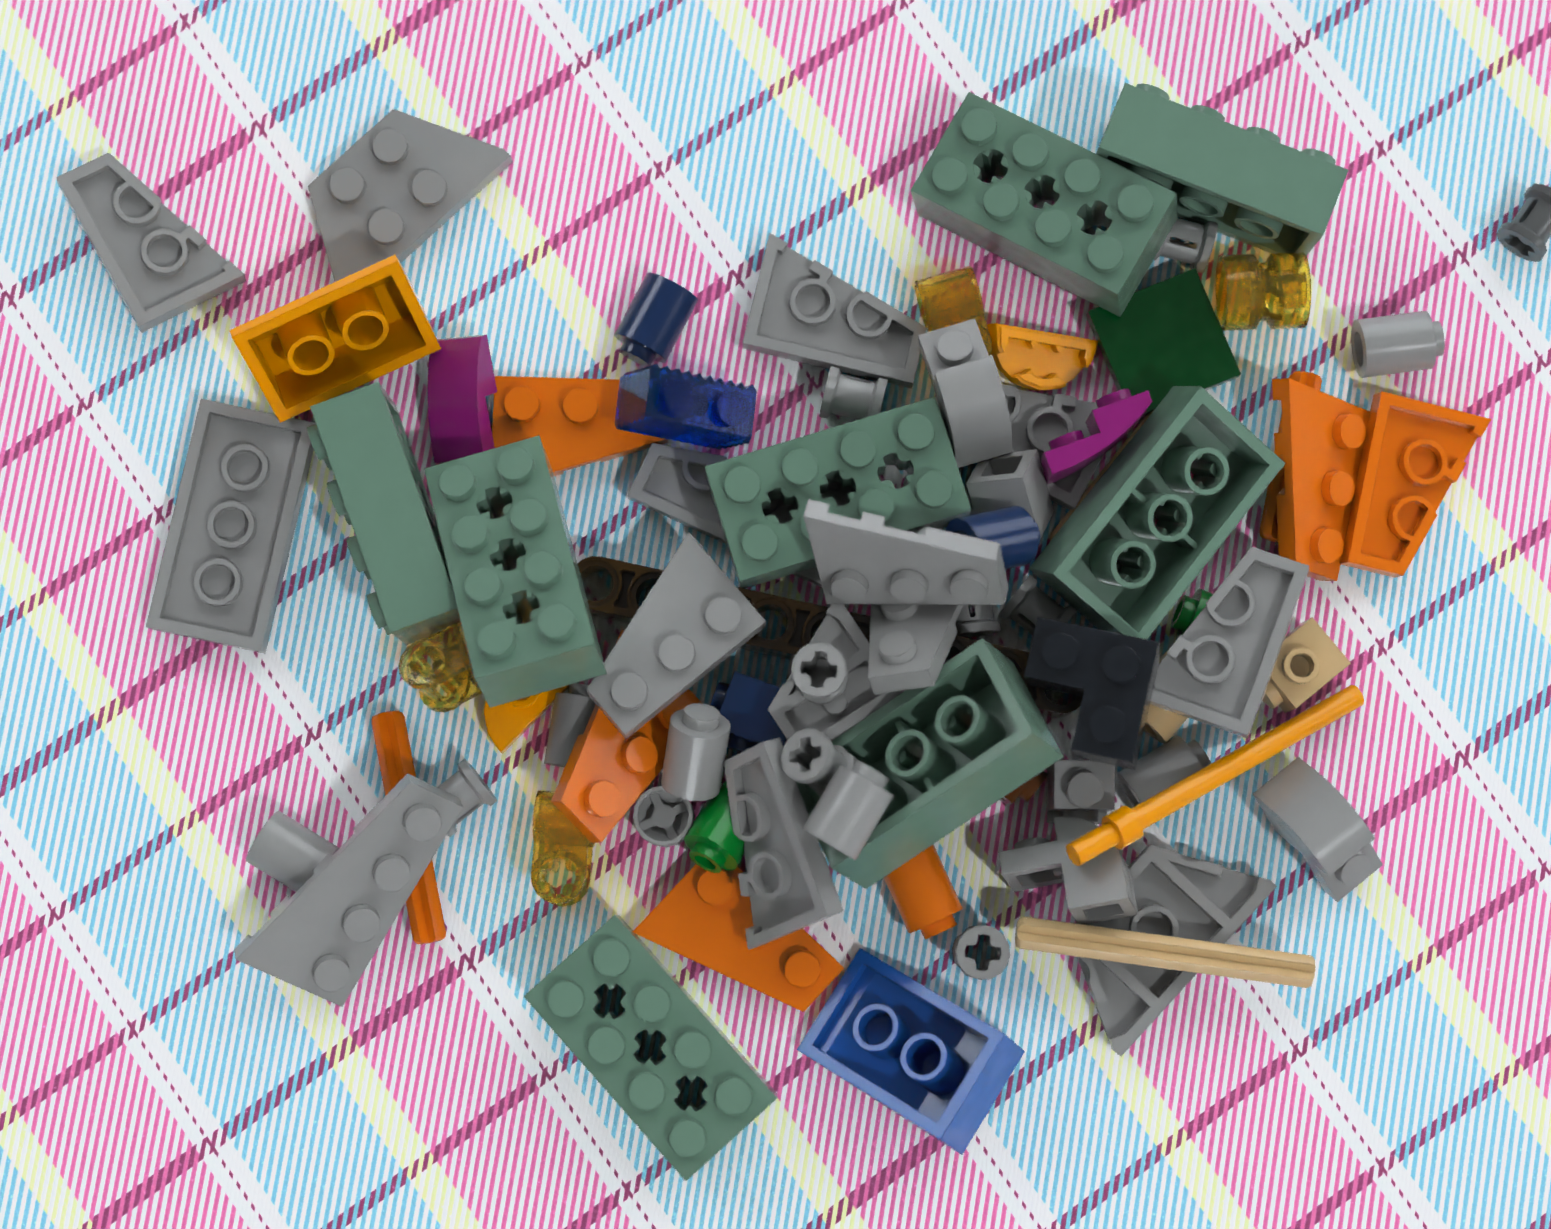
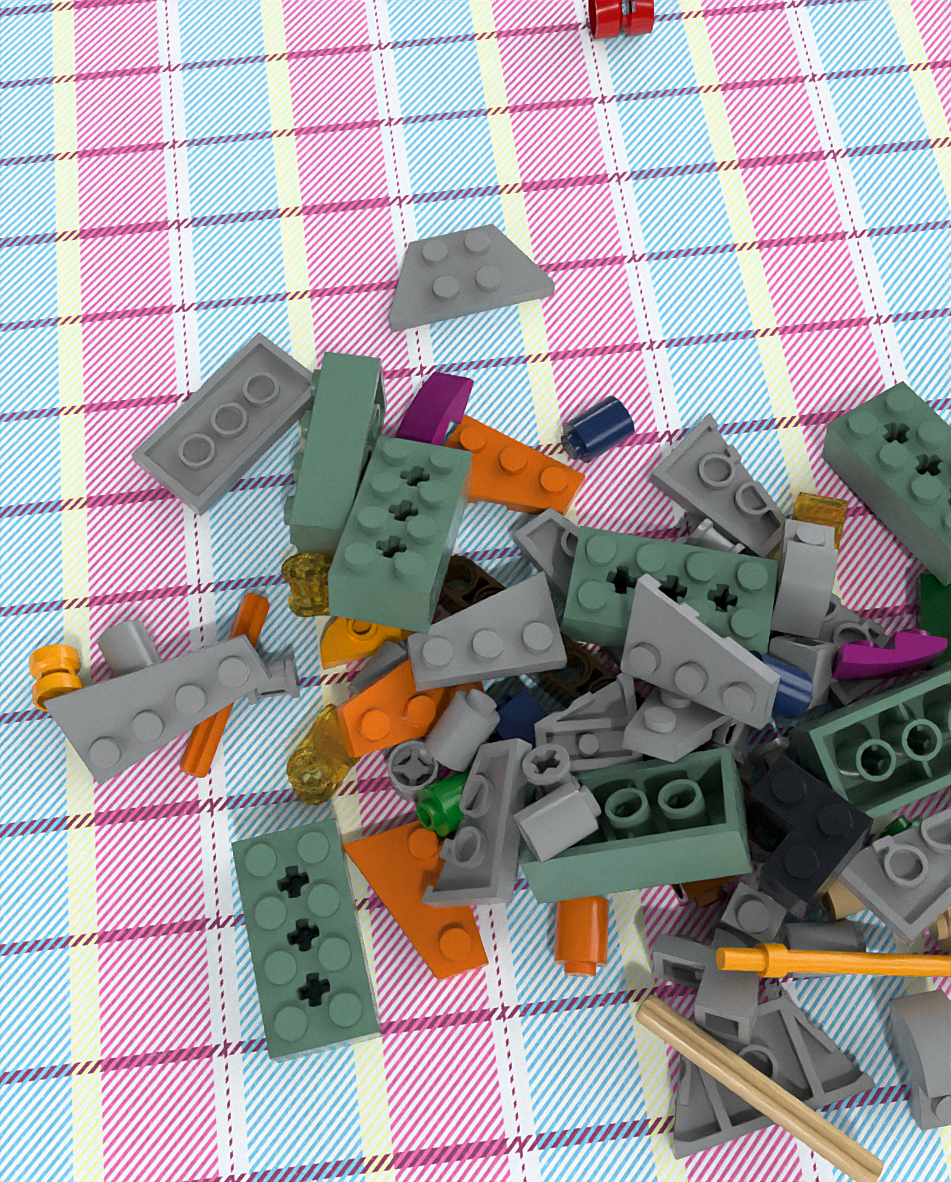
camera: 30 degrees right, 15 degrees down
light grey wing [56,152,246,333] -> none
light orange slope [229,255,441,423] -> none
clear blue brick [615,364,757,450] -> none
light grey bush [791,642,848,704] -> none
blue slope [797,948,1025,1155] -> none
light grey bush [952,925,1010,980] -> none
light orange plate [987,323,1098,390] -> none
none -> light orange wheel [29,644,84,712]

